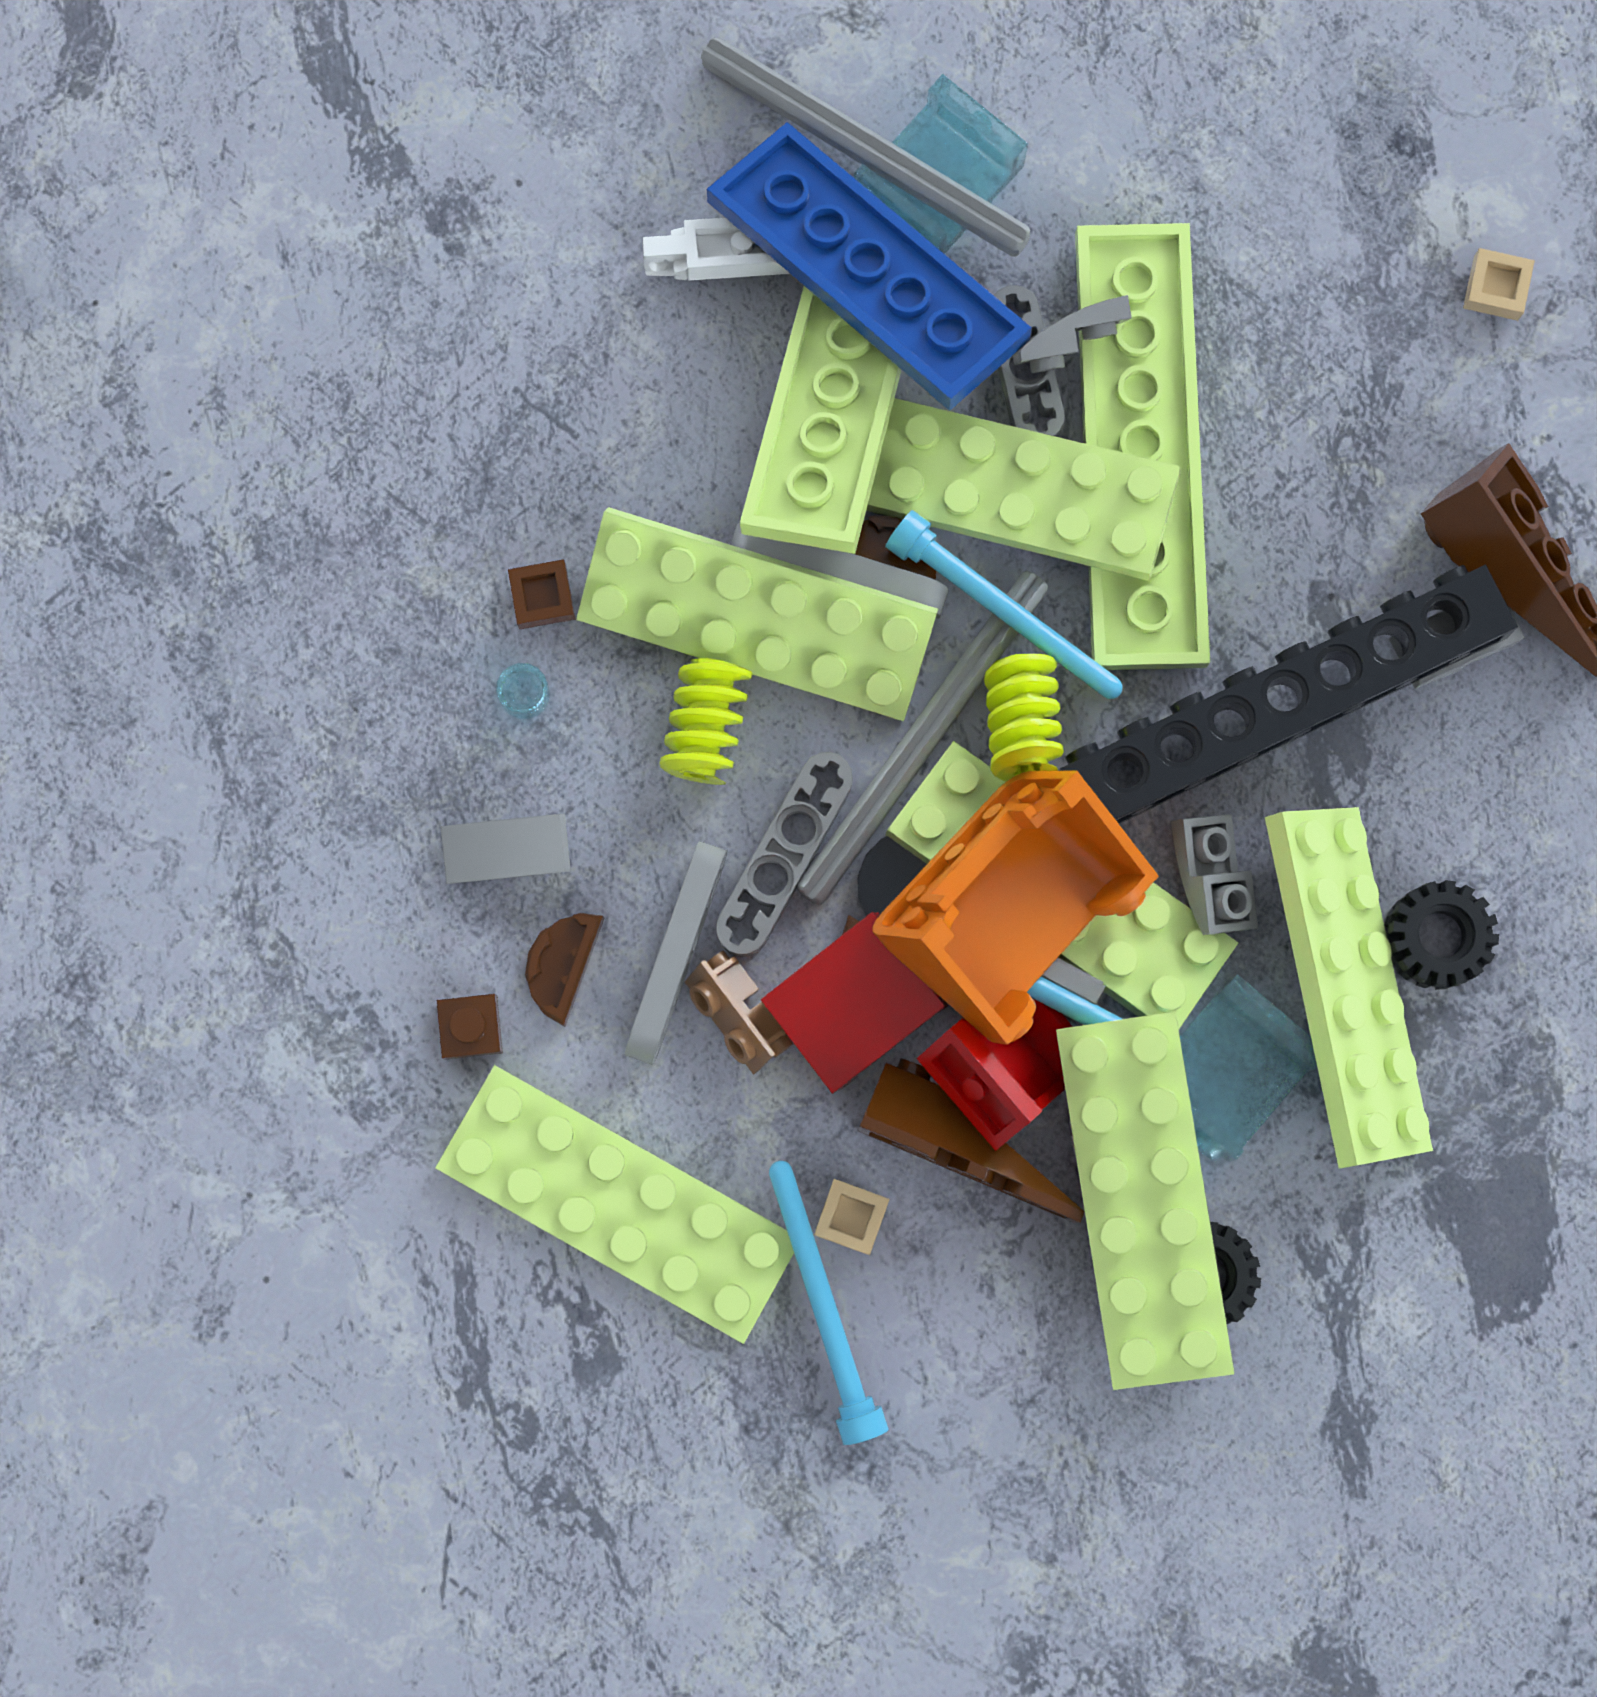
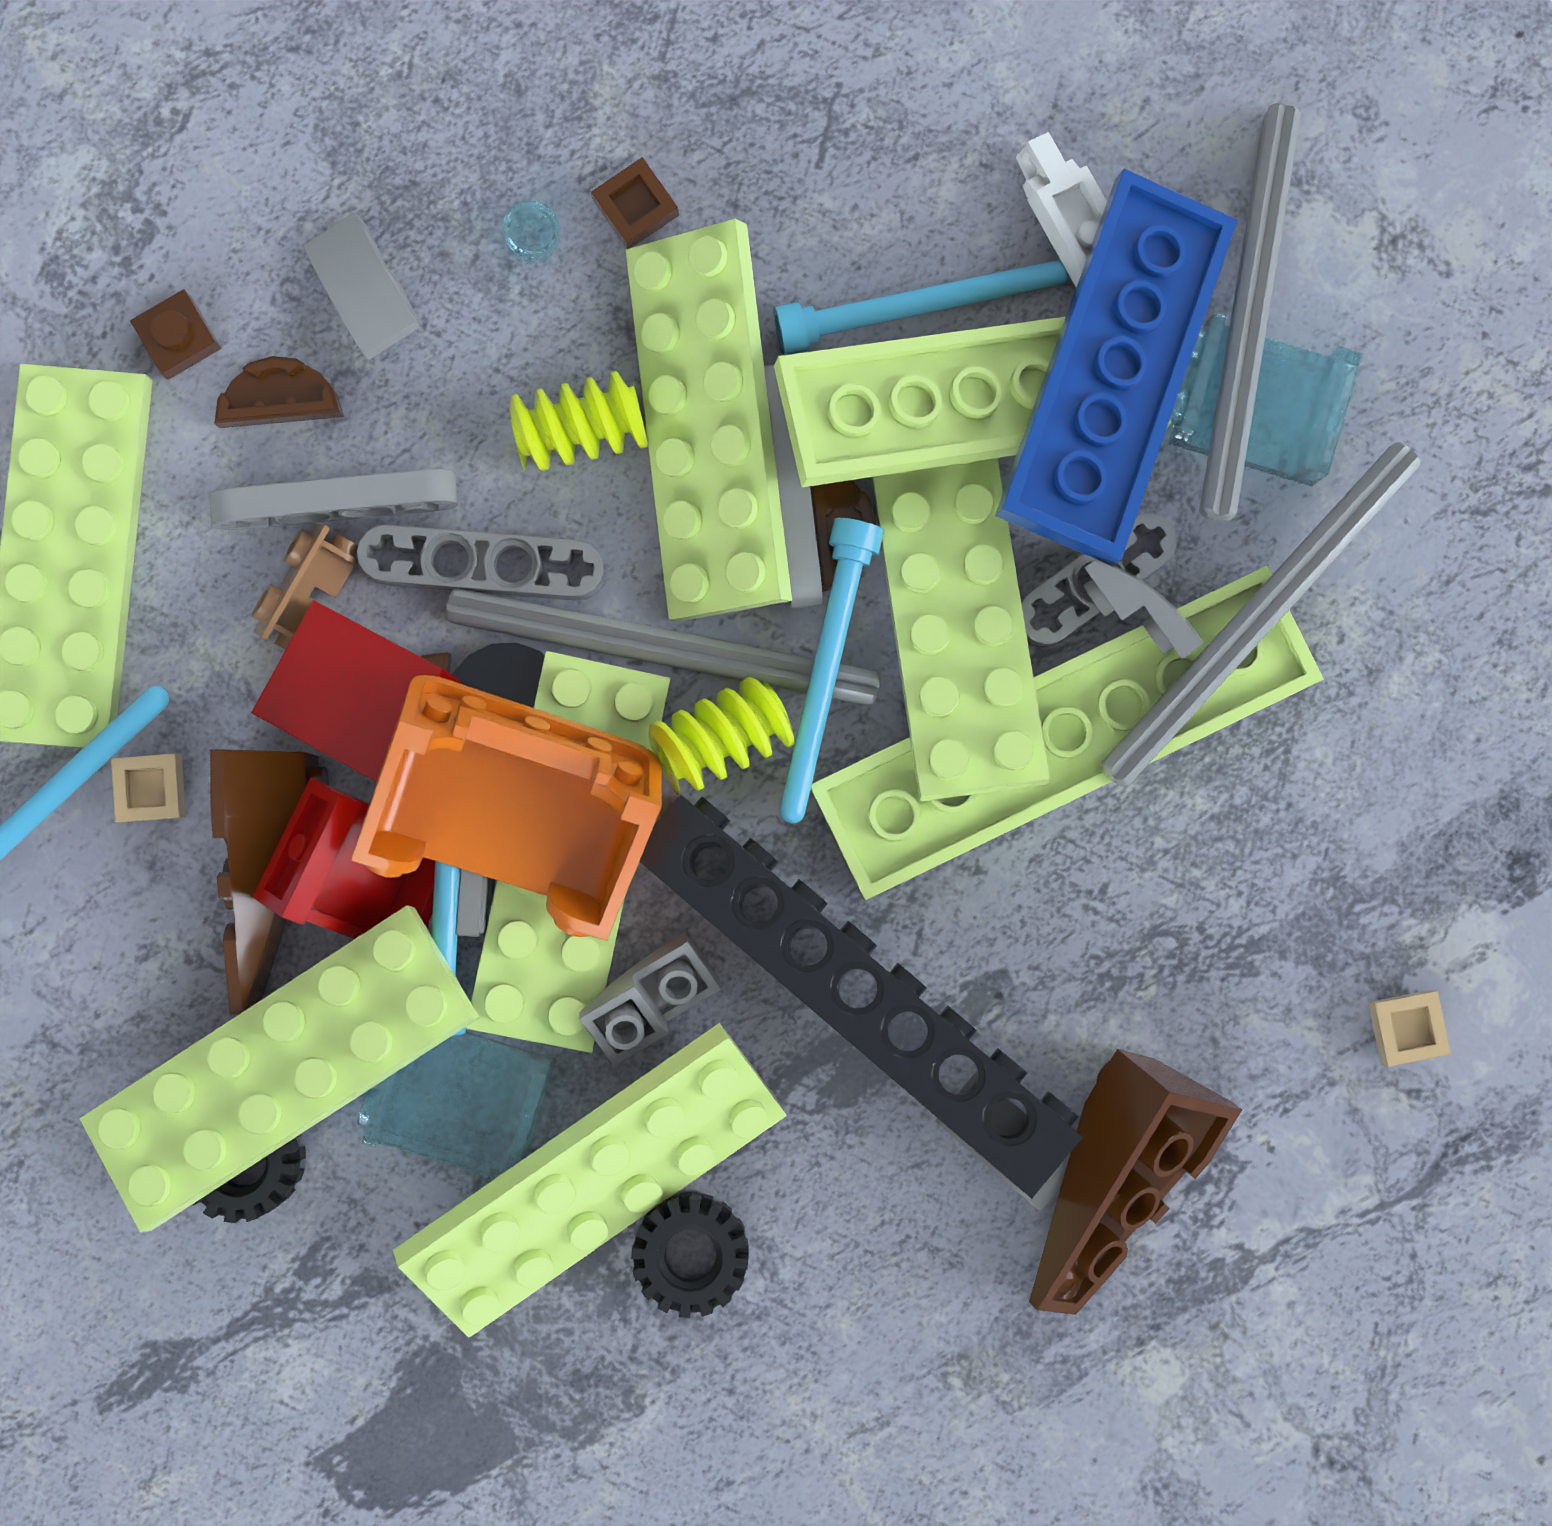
camera: 60 degrees right, 5 degrees up
none -> medium azure piece [773,260,1069,355]
none -> light grey axle [1101,442,1421,787]

